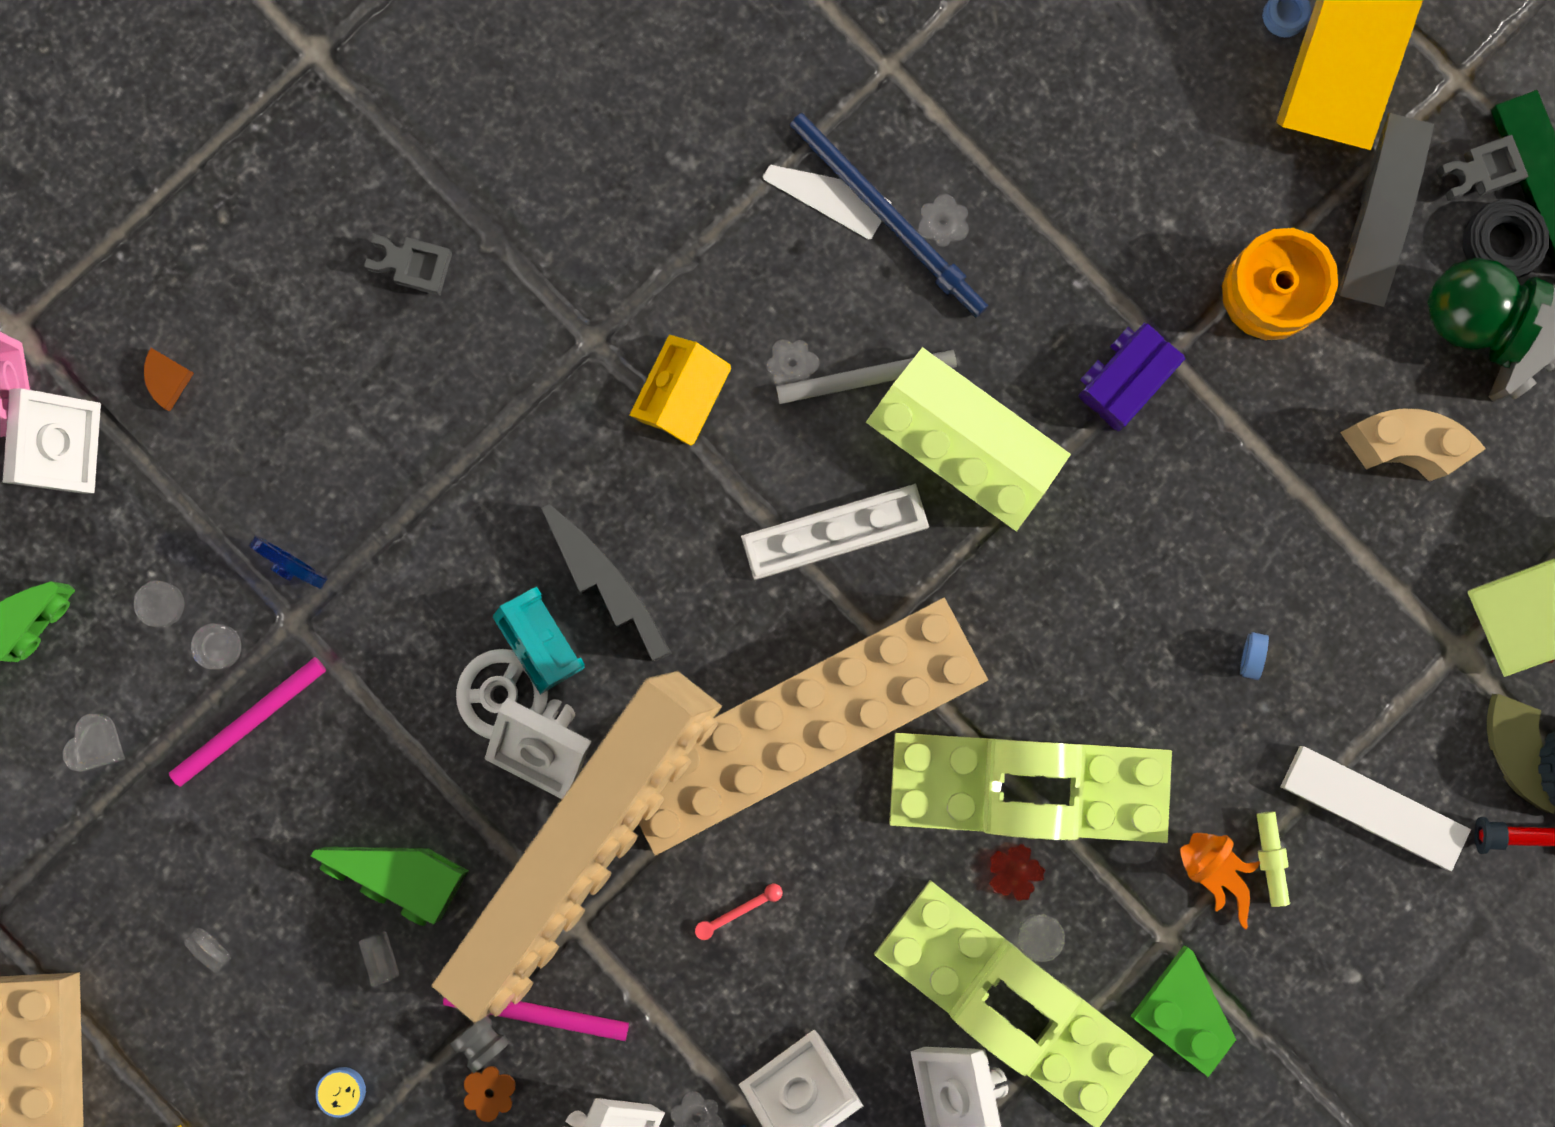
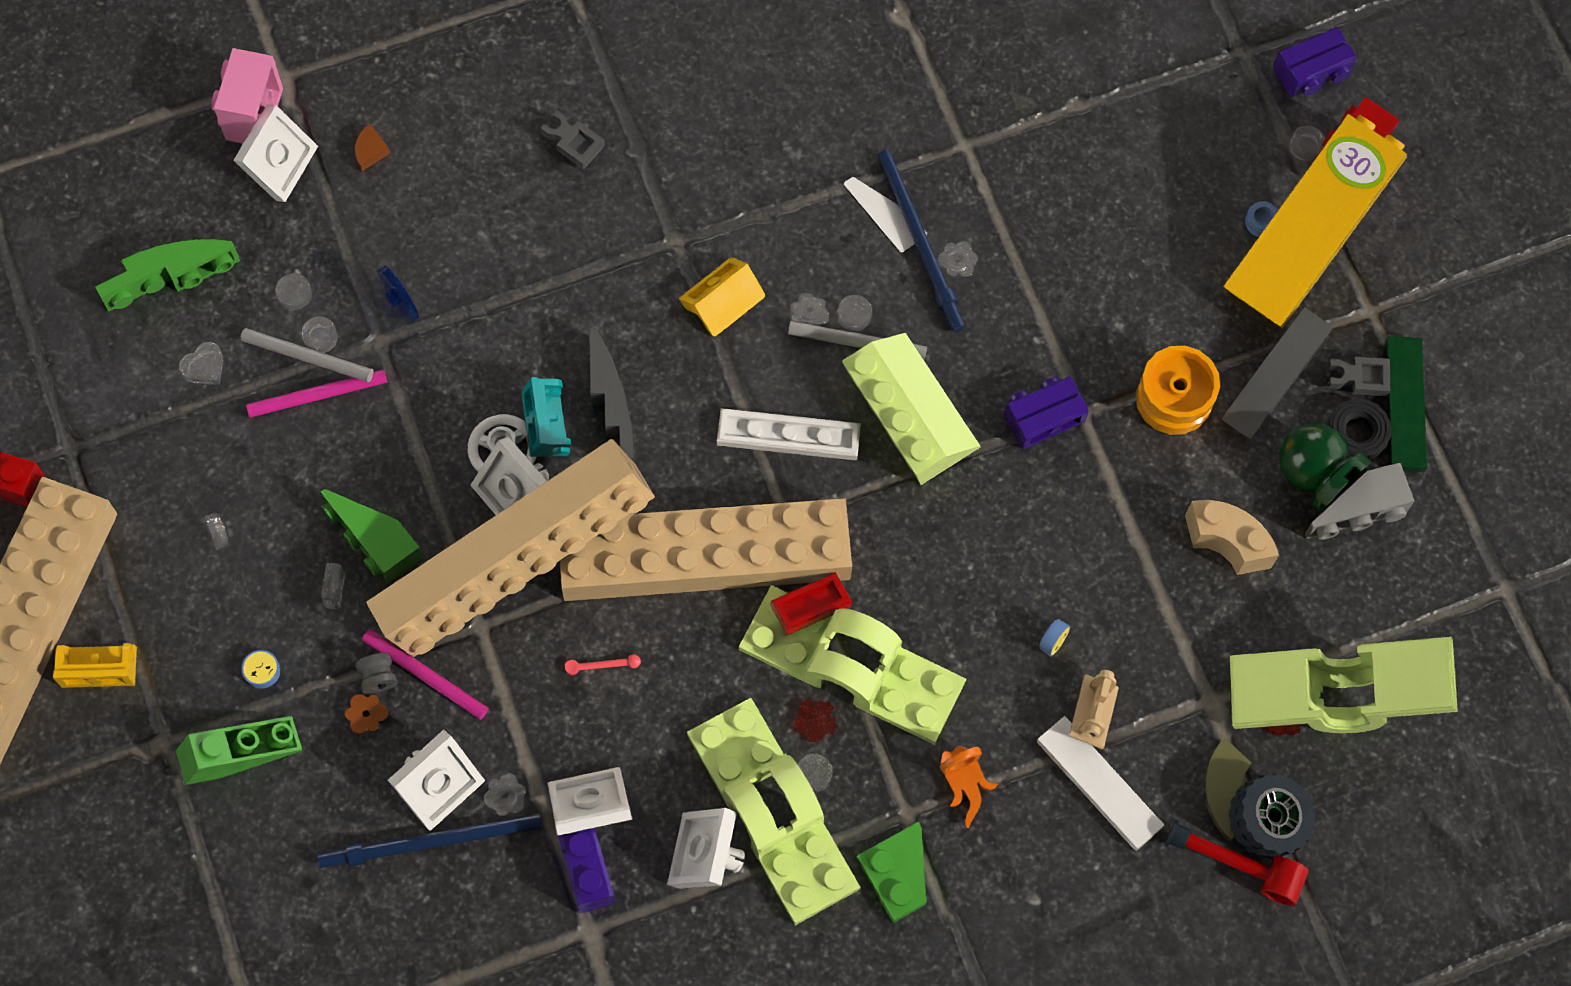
camera: 20 degrees right, 15 degrees down
yellowish green bar [1256,811,1290,907] -> none
none -> light grey bar [241,328,374,382]
none -> red tile [771,572,852,636]
none -> clear tile [837,295,872,332]
none -> tan hinge [1069,670,1119,749]

